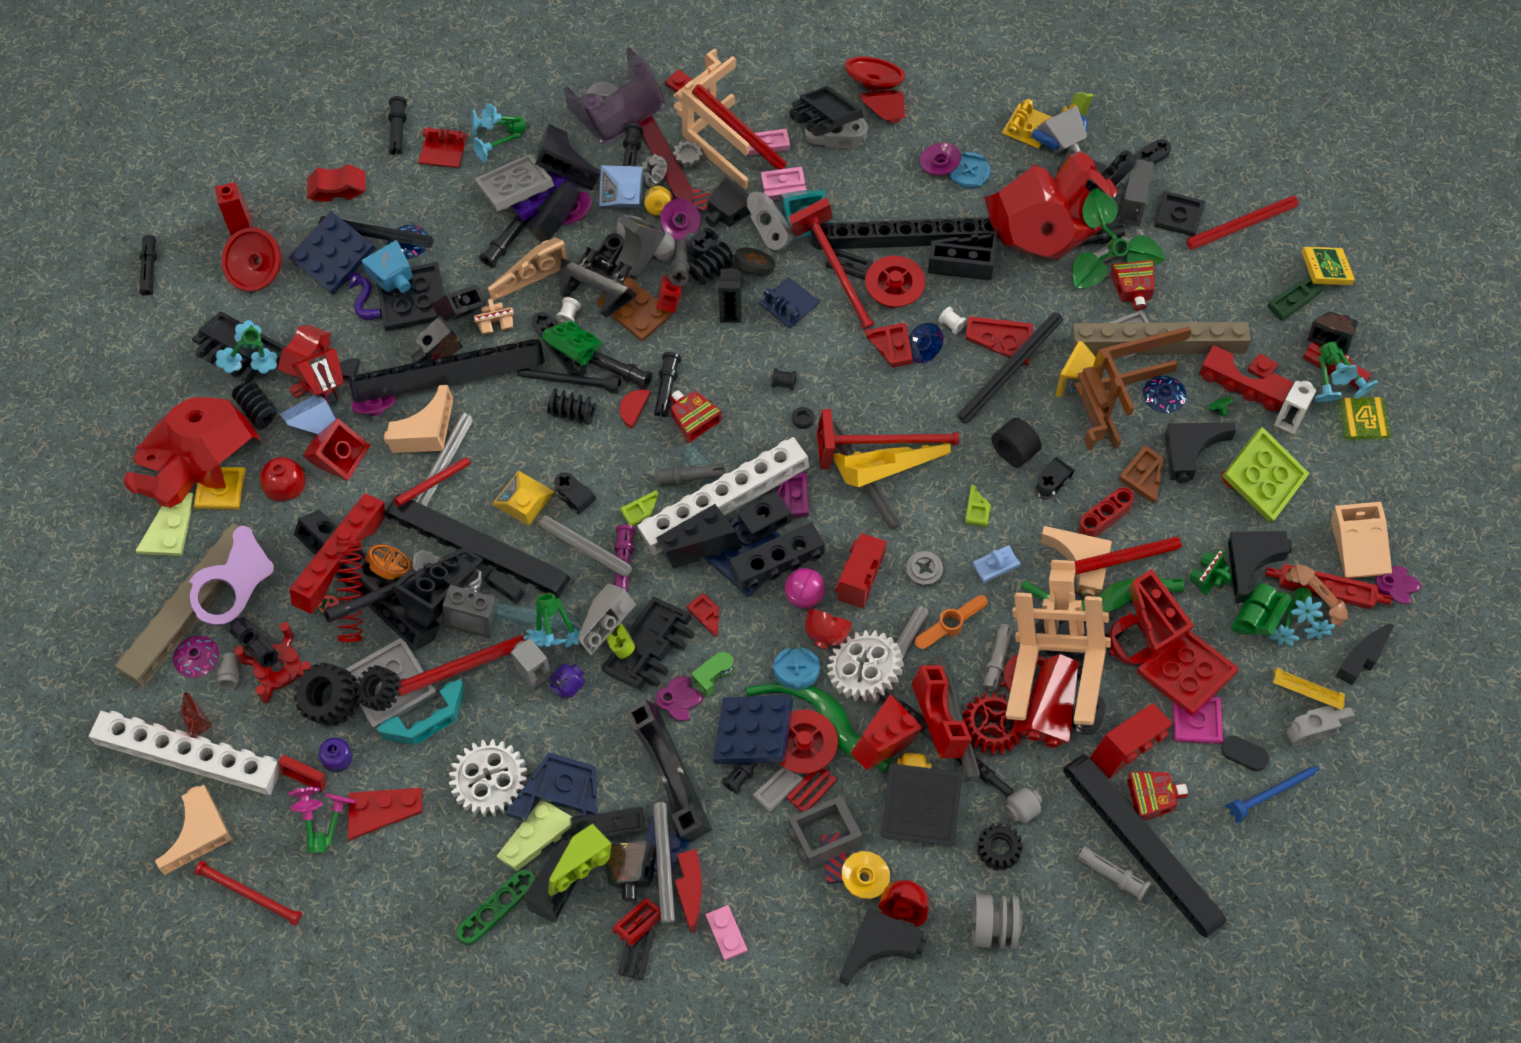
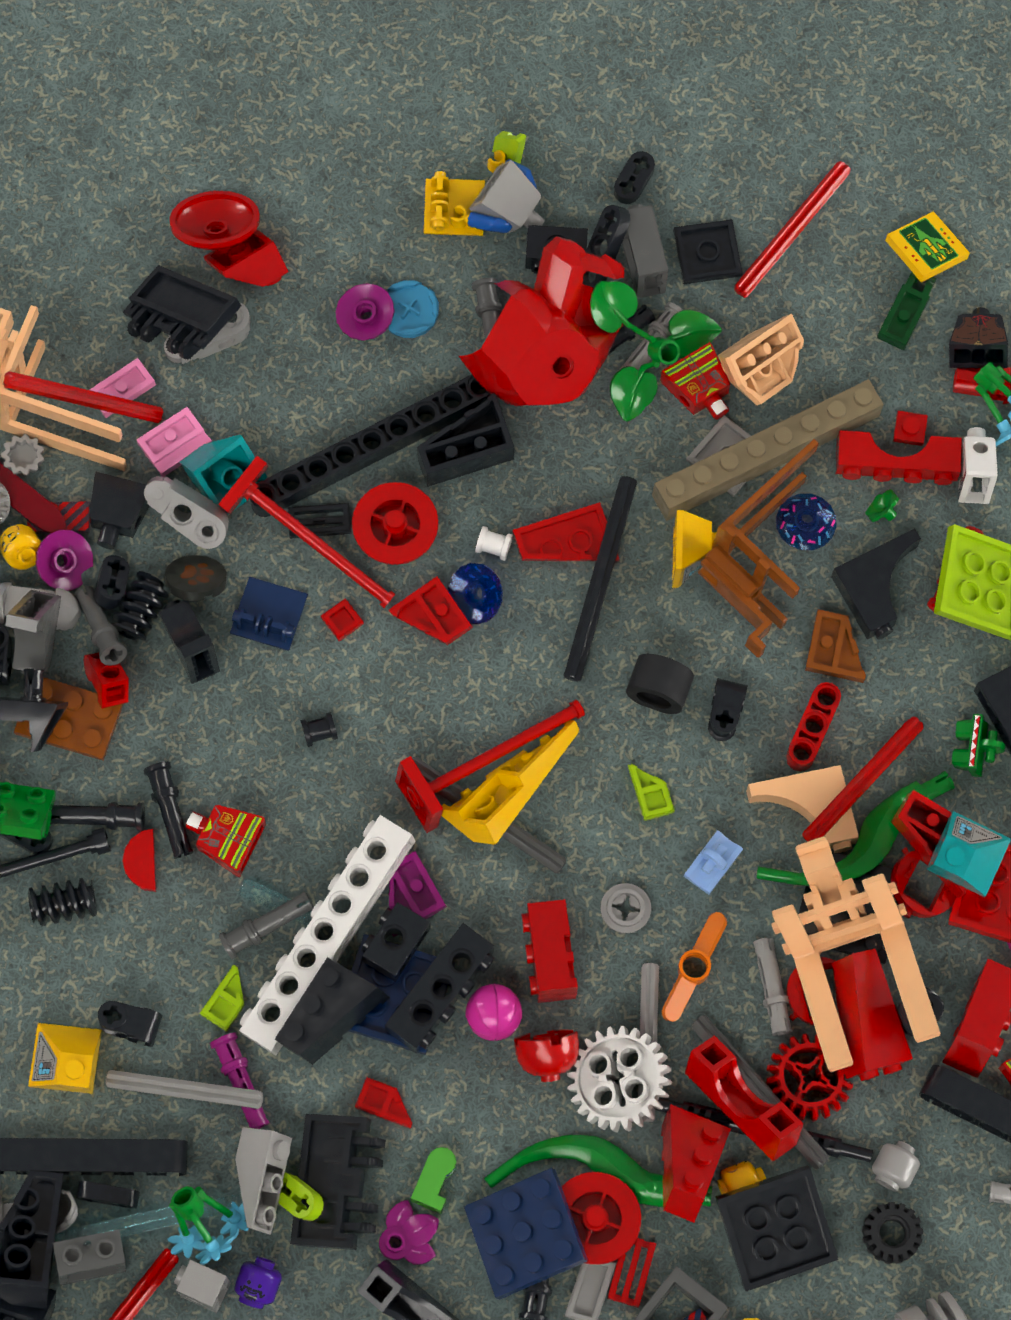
camera: 30 degrees left, 10 degrees up
dark azure tile [773,647,820,690] -> none
black tile [792,407,814,429] -> none
none -> red tile [321,598,364,641]
none -> light nougat wedge [718,314,804,405]
none -> teal slope [926,811,1011,897]

